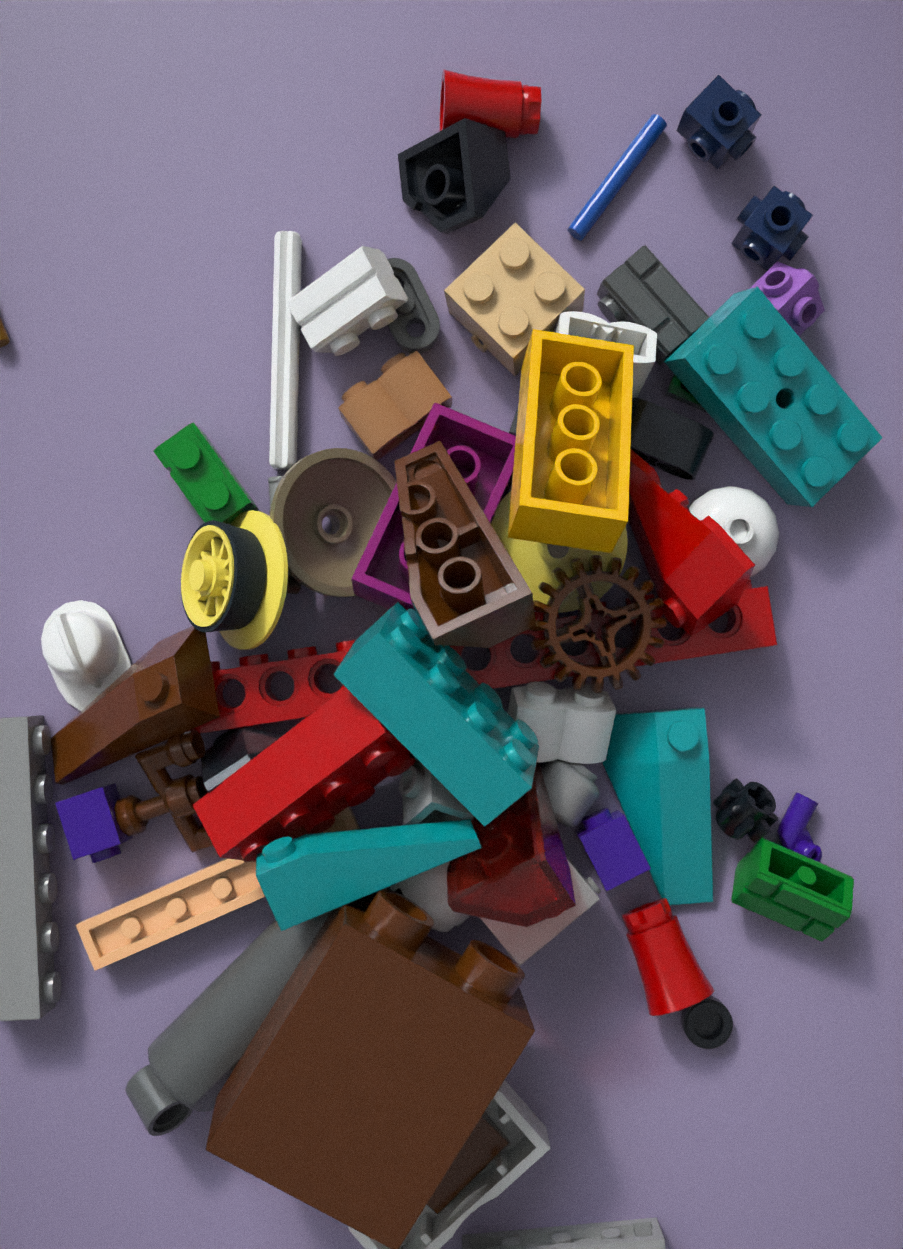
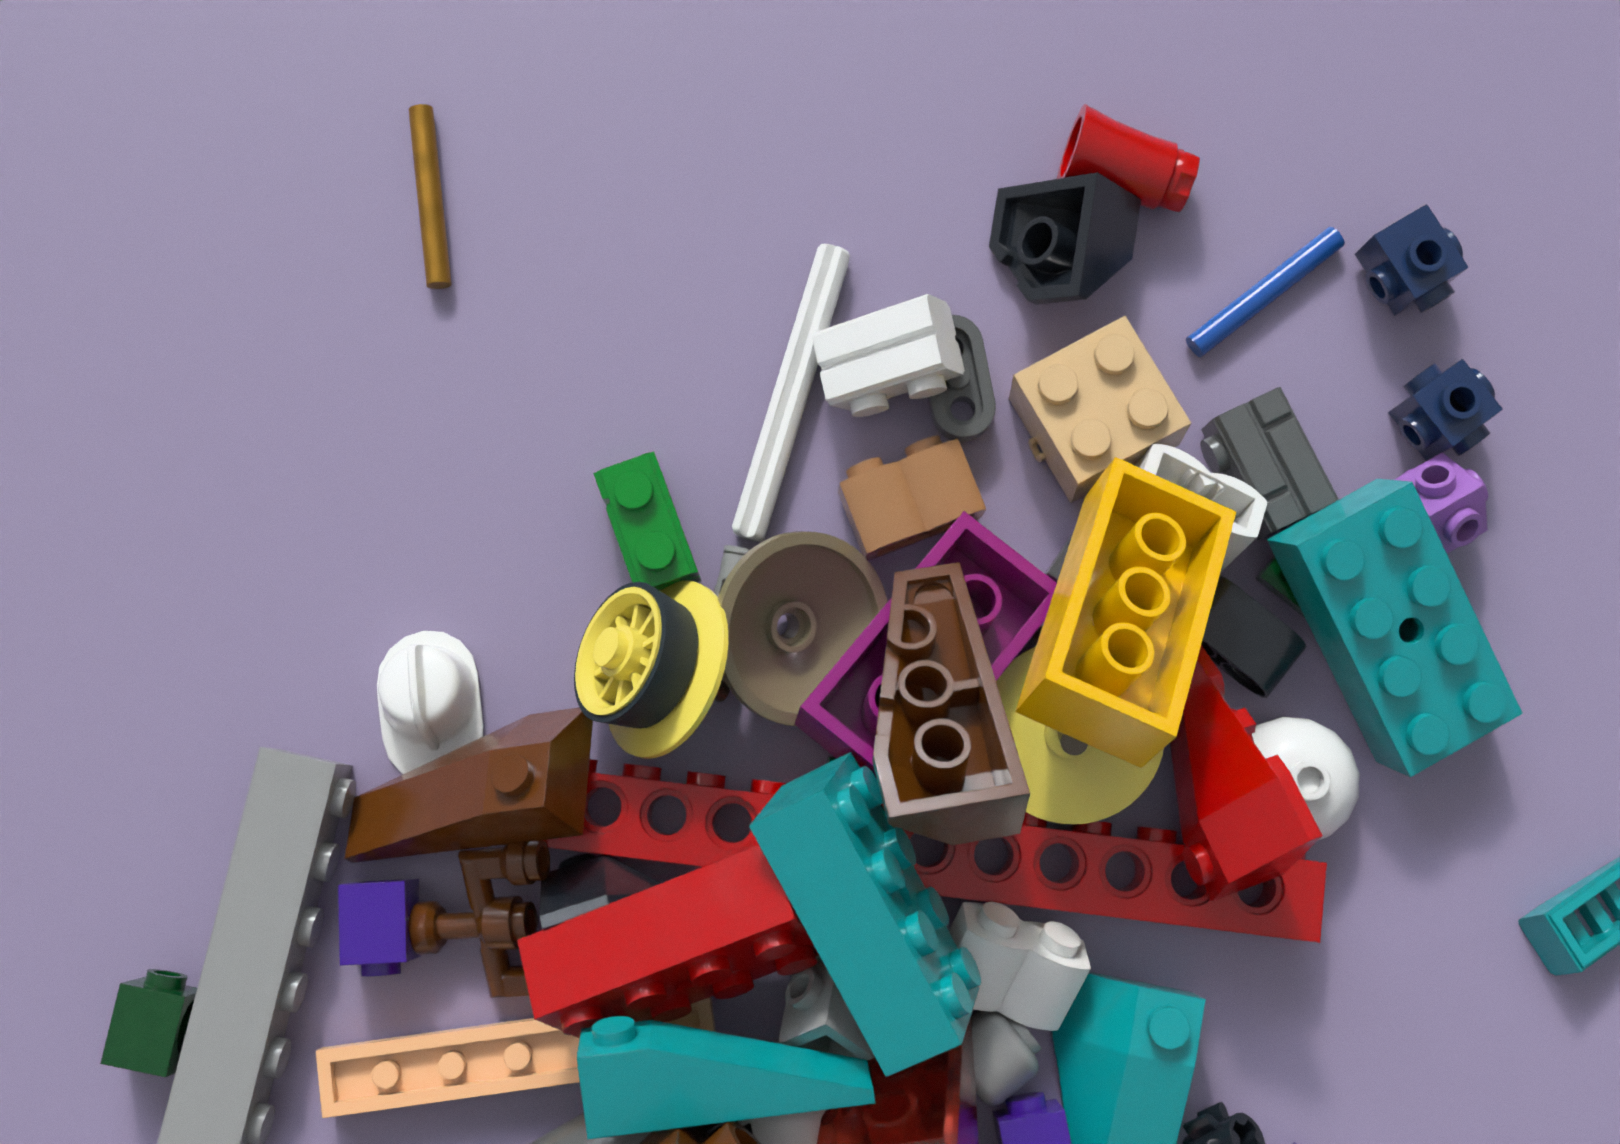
camera: 10 degrees right, 5 degrees down
reddish brown gear [529,555,667,693] -> none

